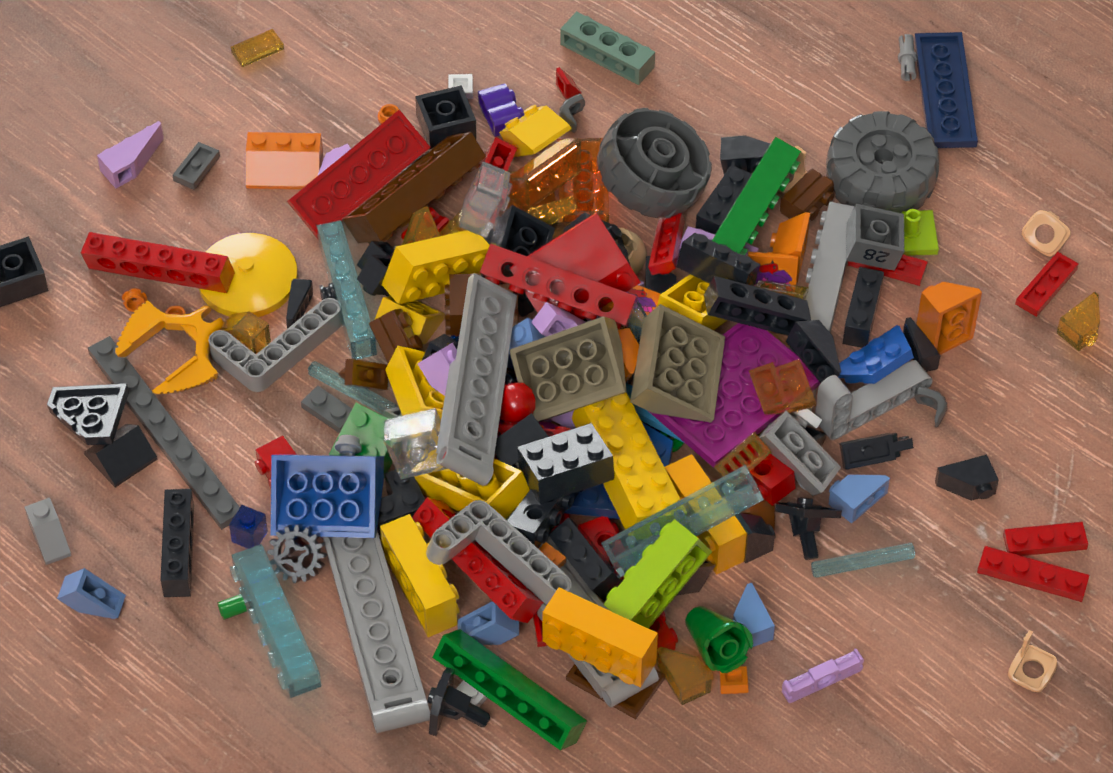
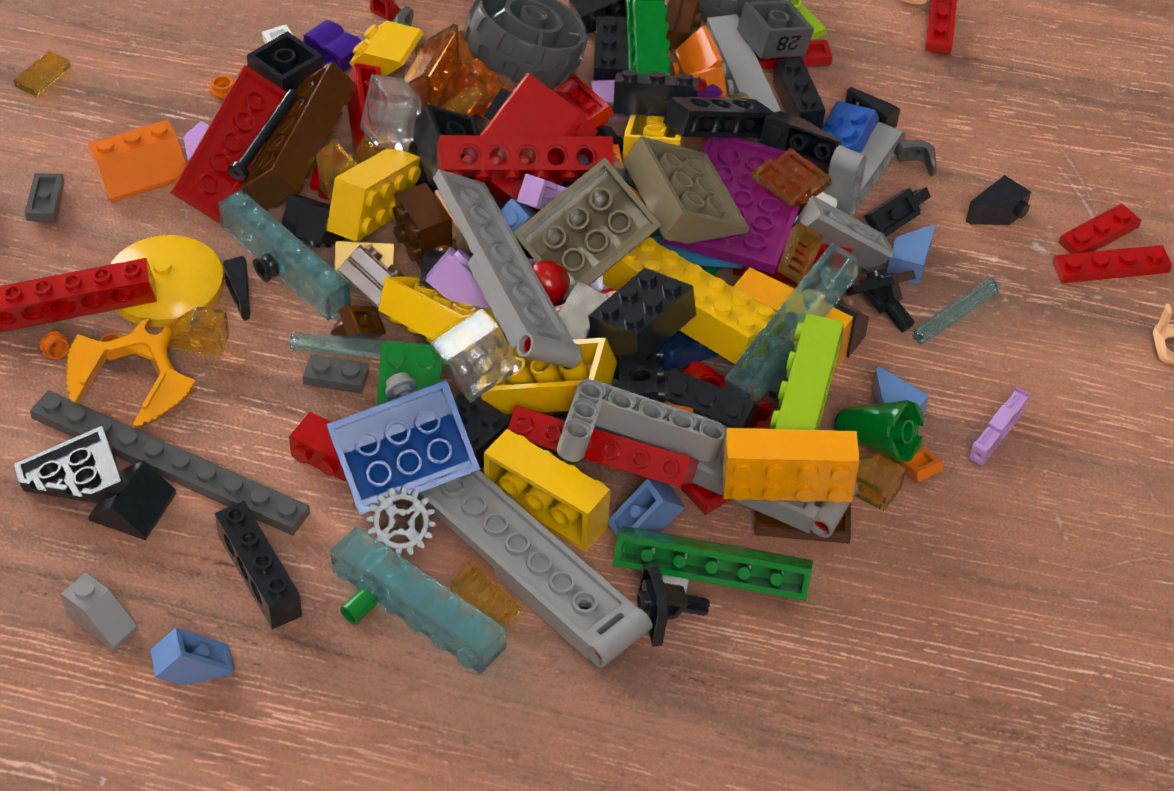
camera: 30 degrees left, 5 degrees down
light grey beam [209,298,342,392] -> none
clear blue brick [229,505,268,551] -> none
orange slope [916,282,982,355] -> none
clear yellow slope [1057,292,1100,352] -> none
none -> black bar [228,89,297,181]
none -> clear yellow slope [451,562,521,631]

